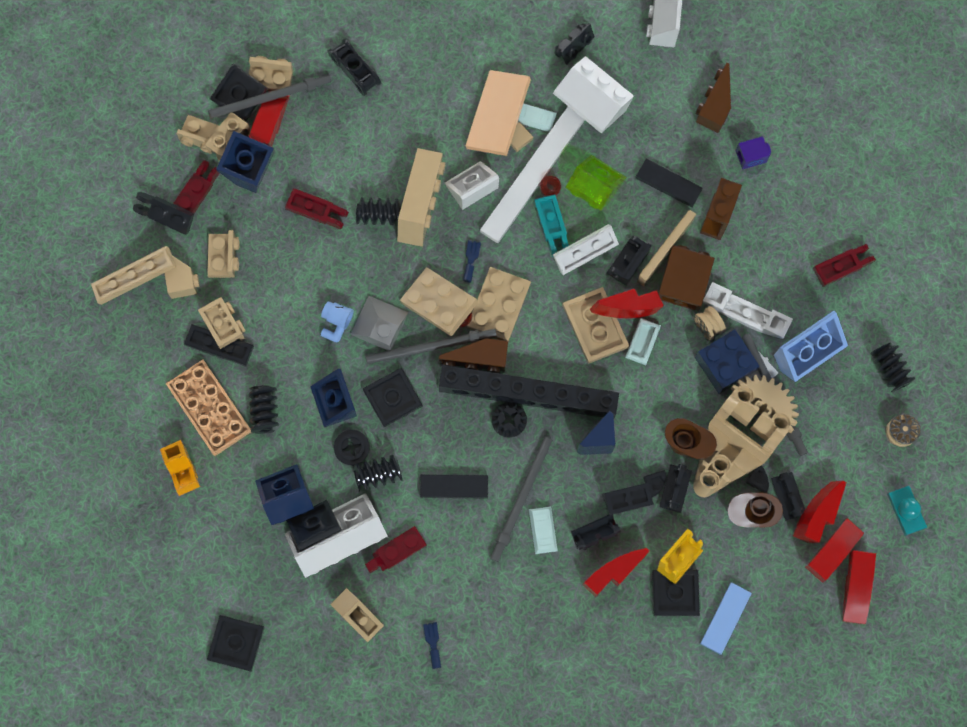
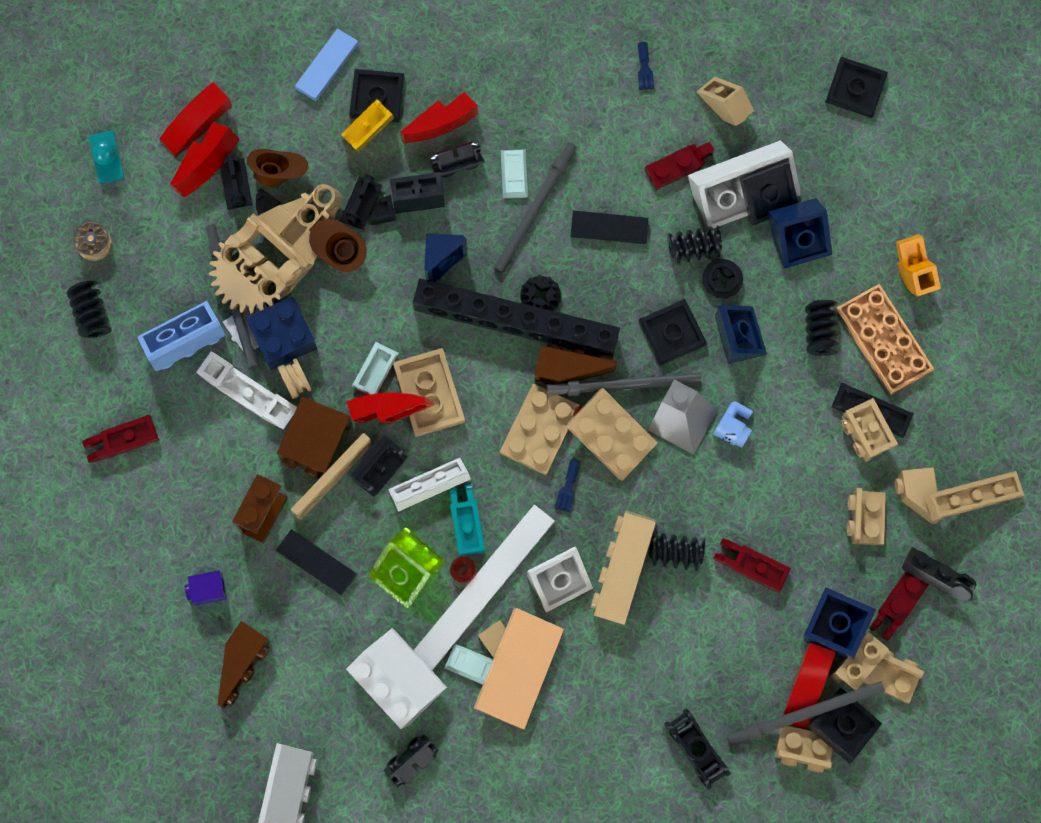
camera: 175 degrees left, 0 degrees up
red slope [842,550,876,624] -> none

